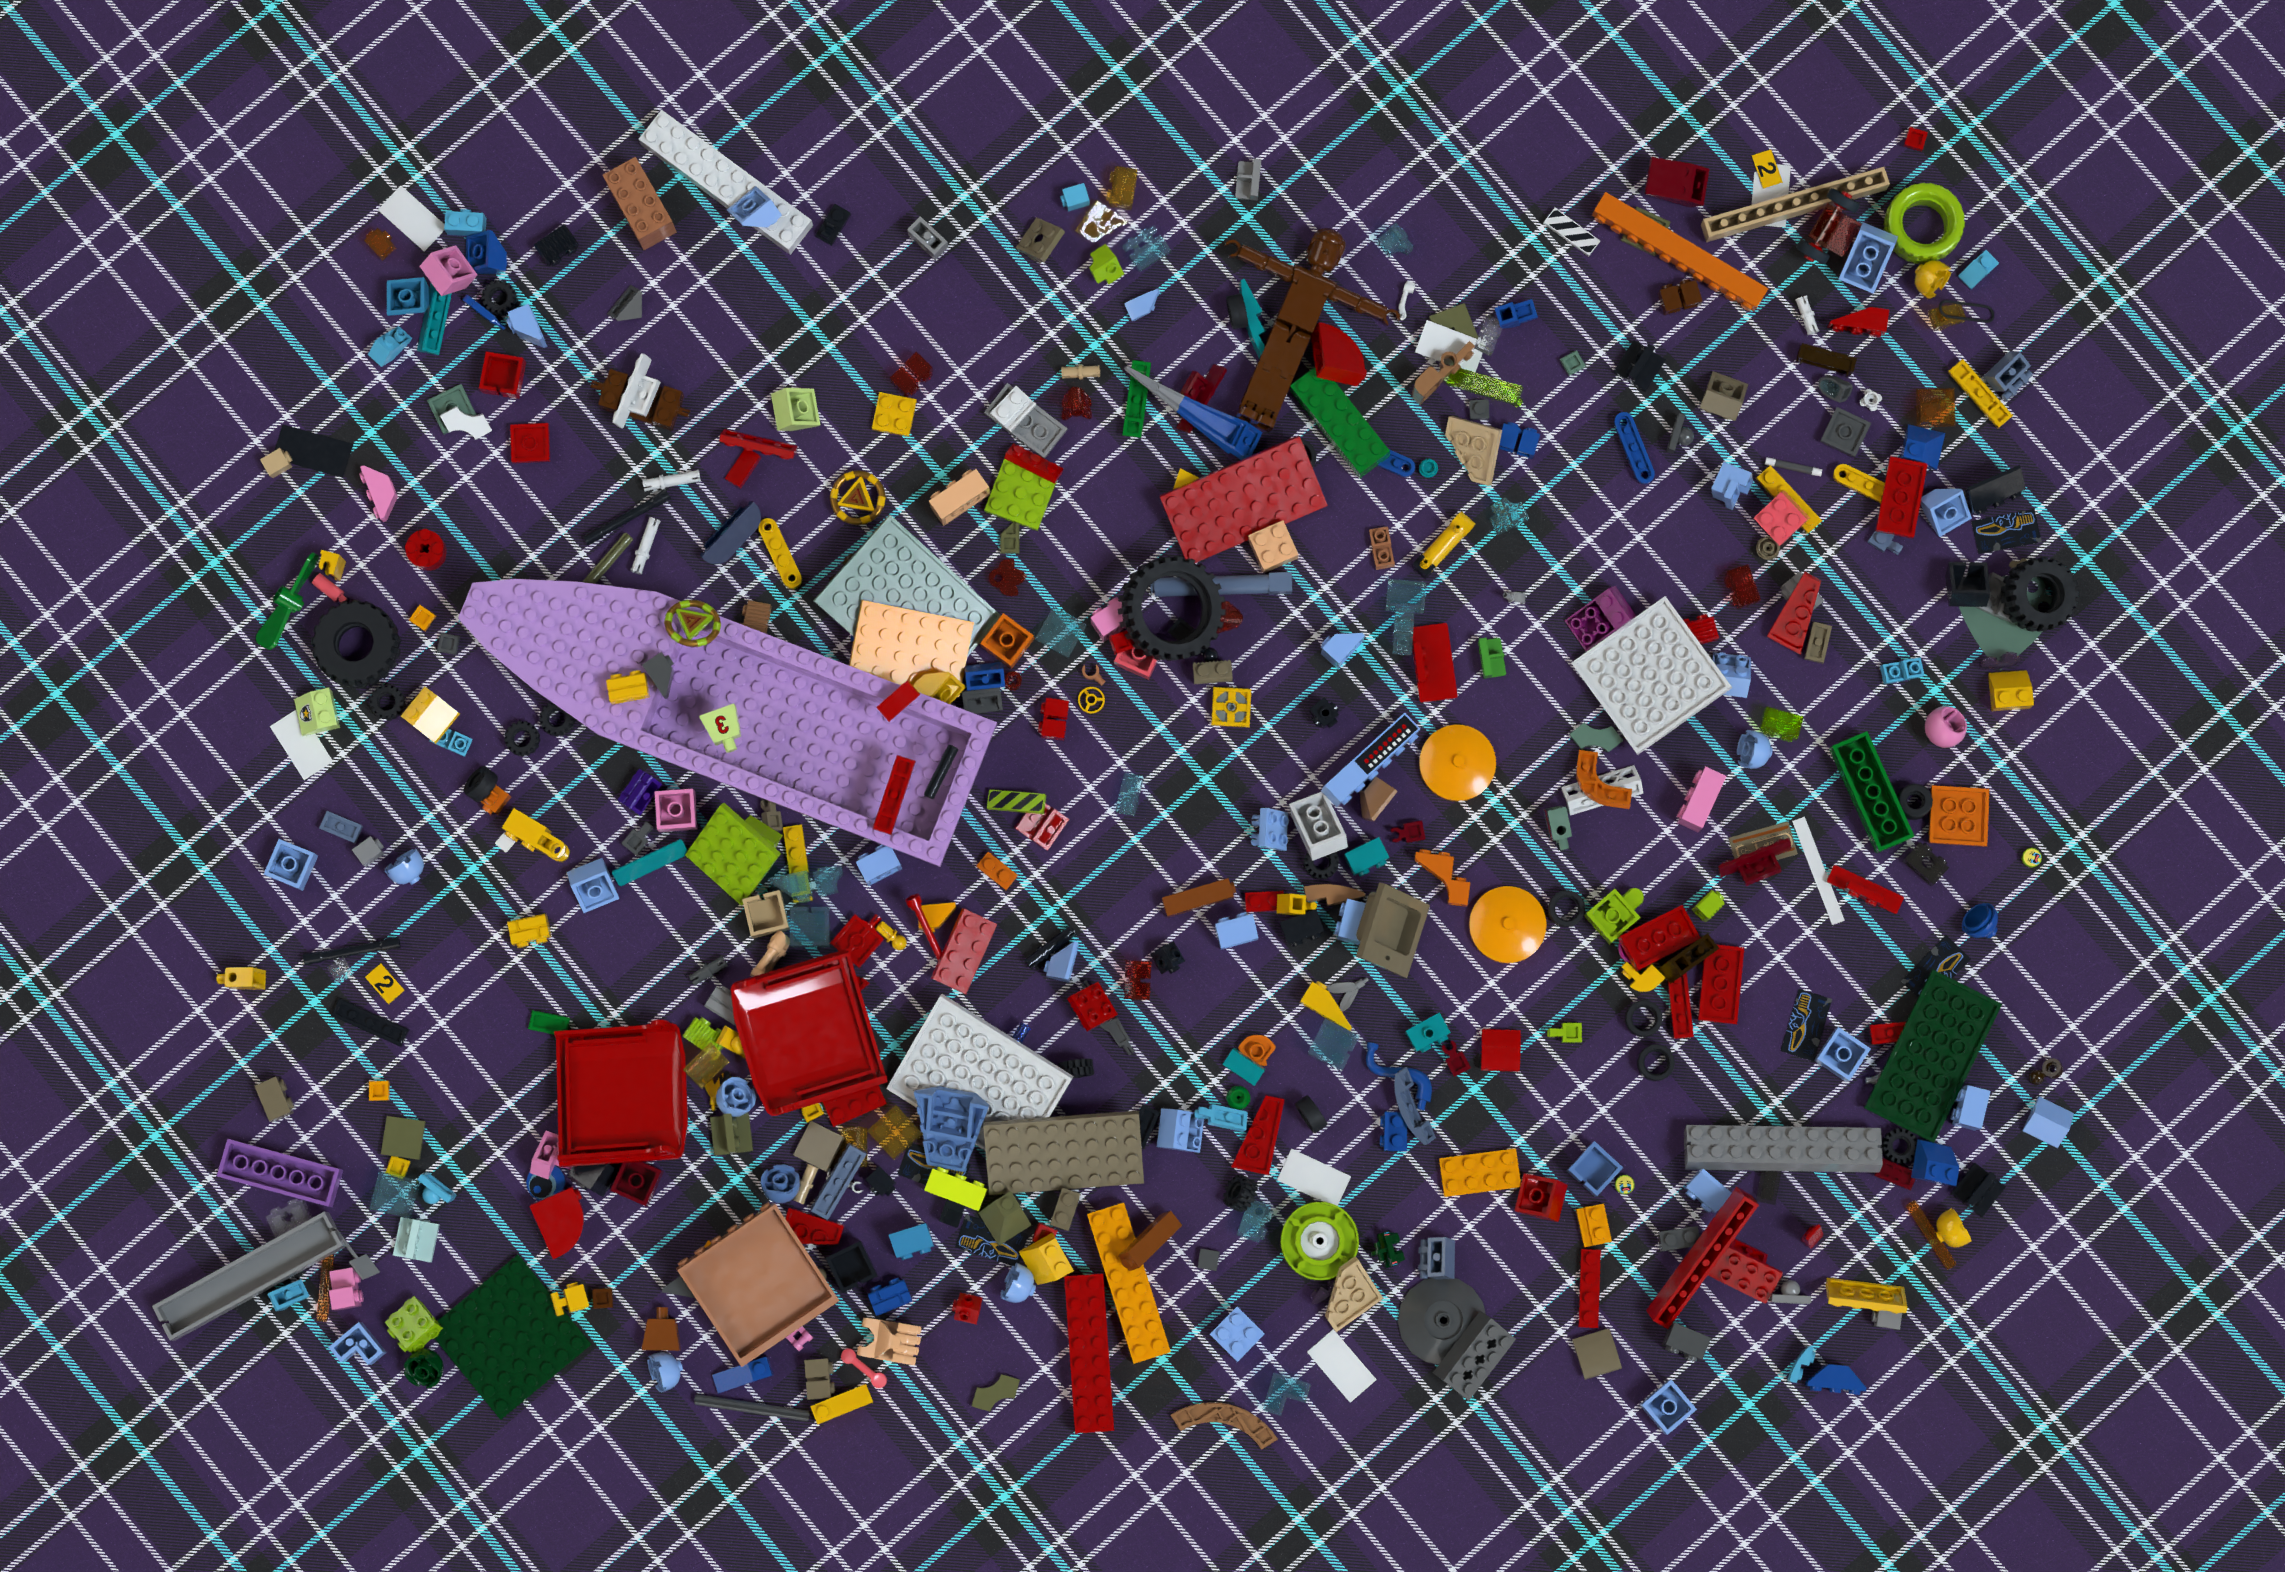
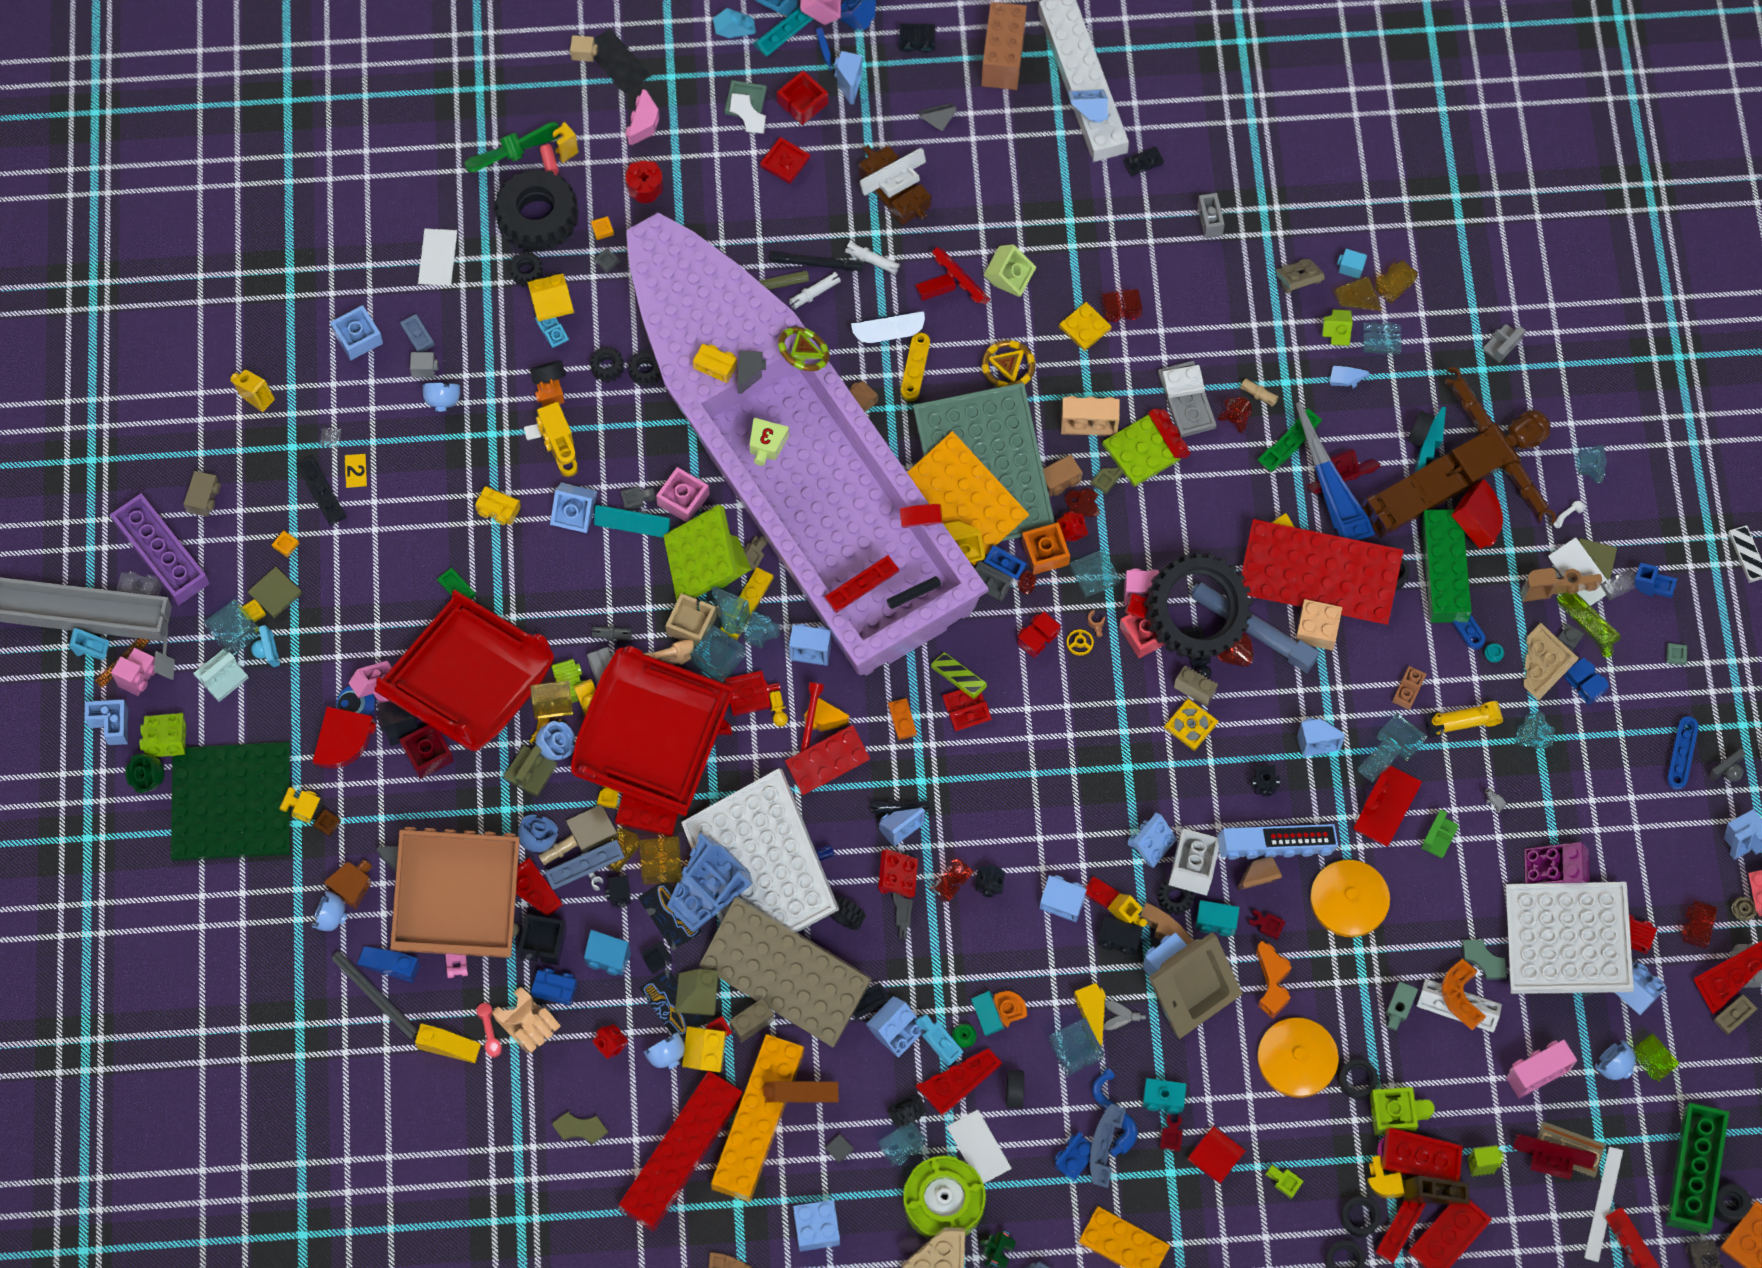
camera: 35 degrees right, 15 degrees down
yellowish green slope [294,688,340,736] -> none
black piece [303,937,401,965] -> none
black tyre [482,280,517,316] -> none
dark purple brick [618,769,662,816] -> none
dark tan piece [804,1358,835,1400] -> none
neon yellow brick [924,1167,987,1211] -> none
clear light blue slope [1116,773,1144,816] -> none
dark orange brick [1162,878,1236,918] -> none
black bracket [1613,340,1666,392] -> none
none -> medium nougat piece [1043,455,1083,497]
none -> red brick [1057,511,1088,541]

